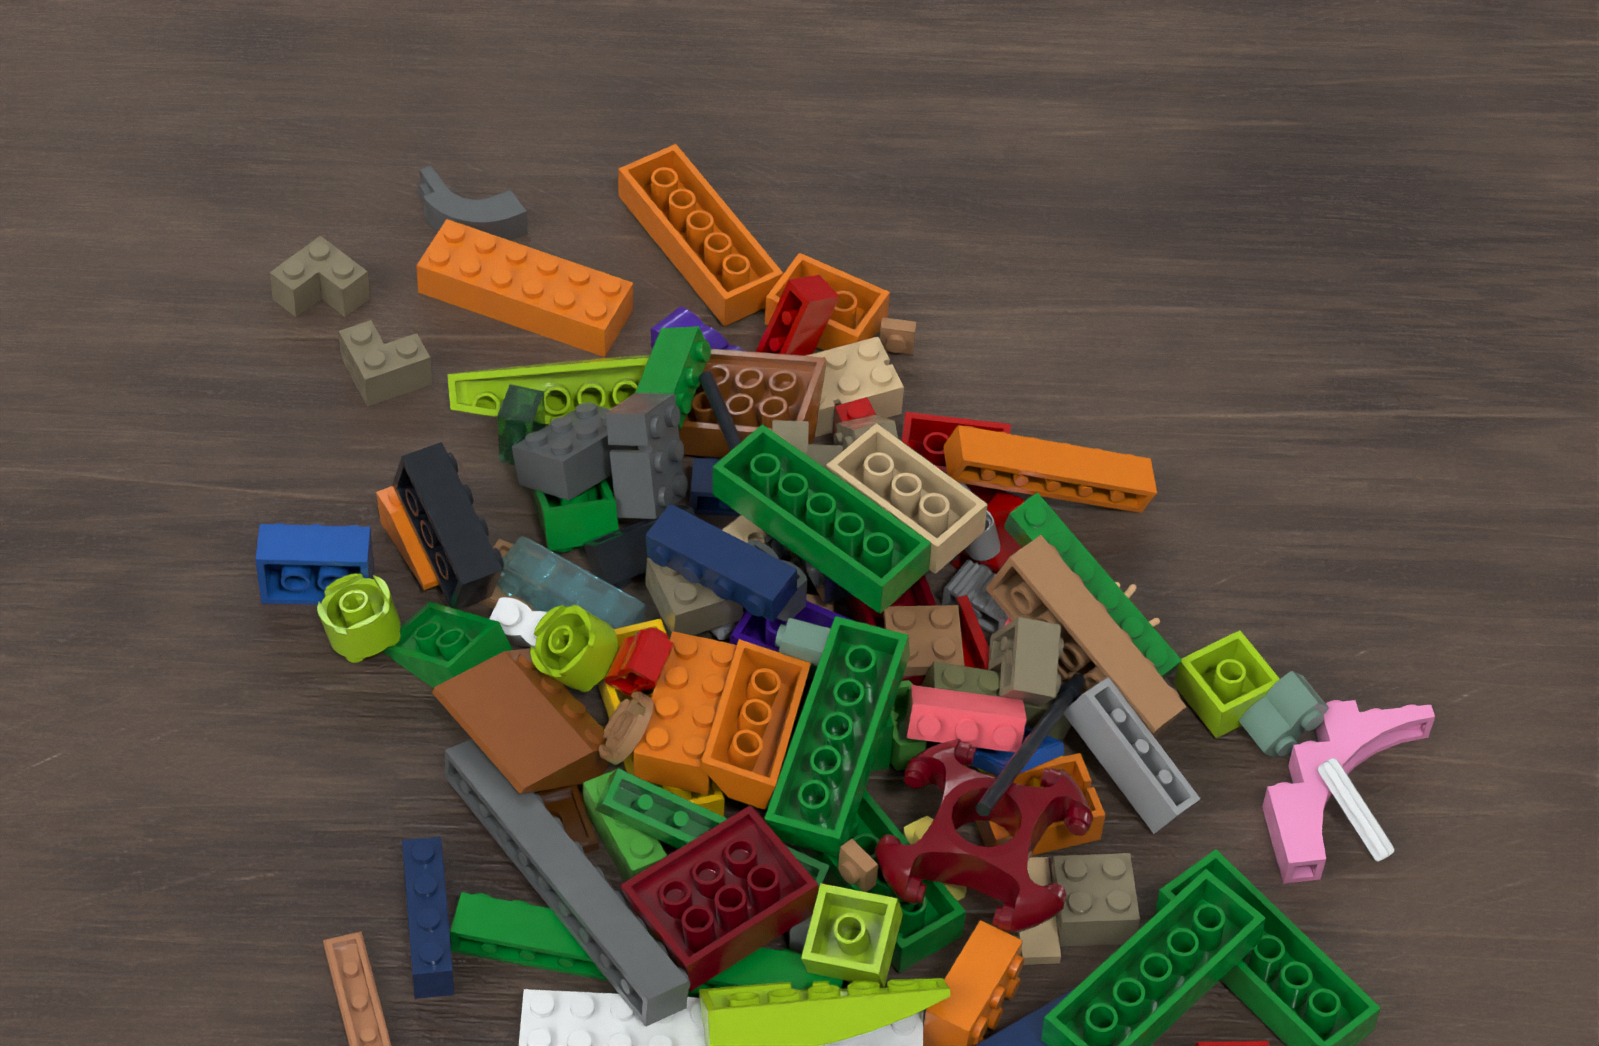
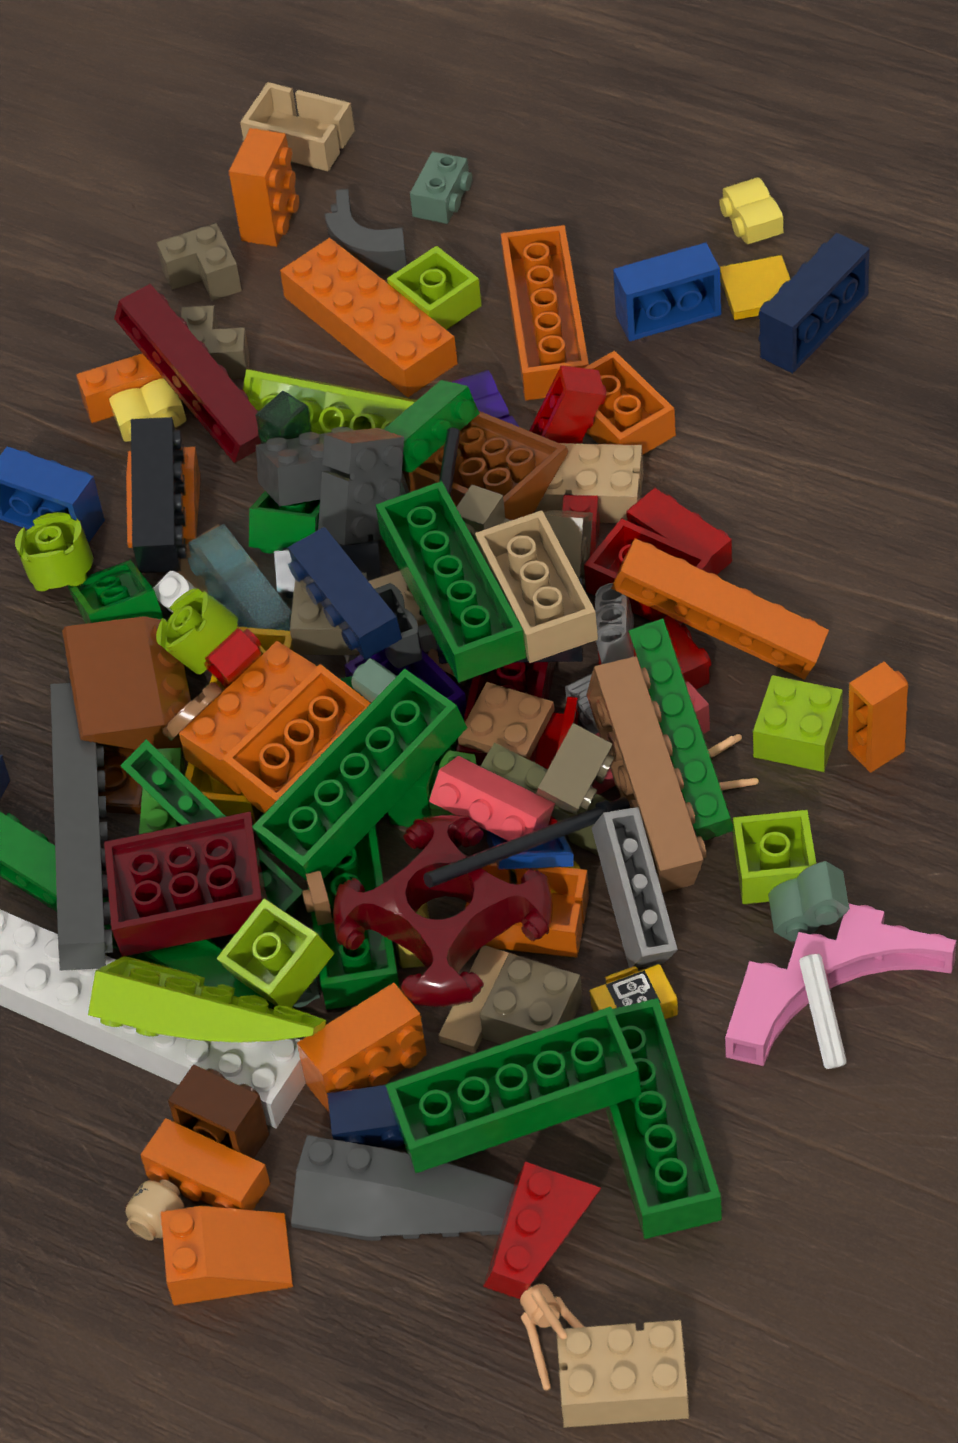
camera: 35 degrees right, 0 degrees up
medium nougat plate [880,317,916,354] -> none
none -> orange brick [76,353,163,423]
none -> light yellow brick [109,378,187,442]
none -> dark red brick [114,284,271,463]
none -> orange brick [229,128,300,247]
none -> tan piece [240,82,355,171]
none -> lime brick [387,246,482,330]
none -> sand green brick [410,151,472,224]
none -> piece [590,964,678,1019]
none -> blue brick [613,242,721,342]
none -> red brick [626,488,732,575]
none -> light yellow brick [719,177,783,244]
none -> yellow tile [720,255,791,320]
none -> lime brick [753,675,843,772]
none -> dark blue brick [758,233,870,374]
none -> orange brick [848,661,908,773]

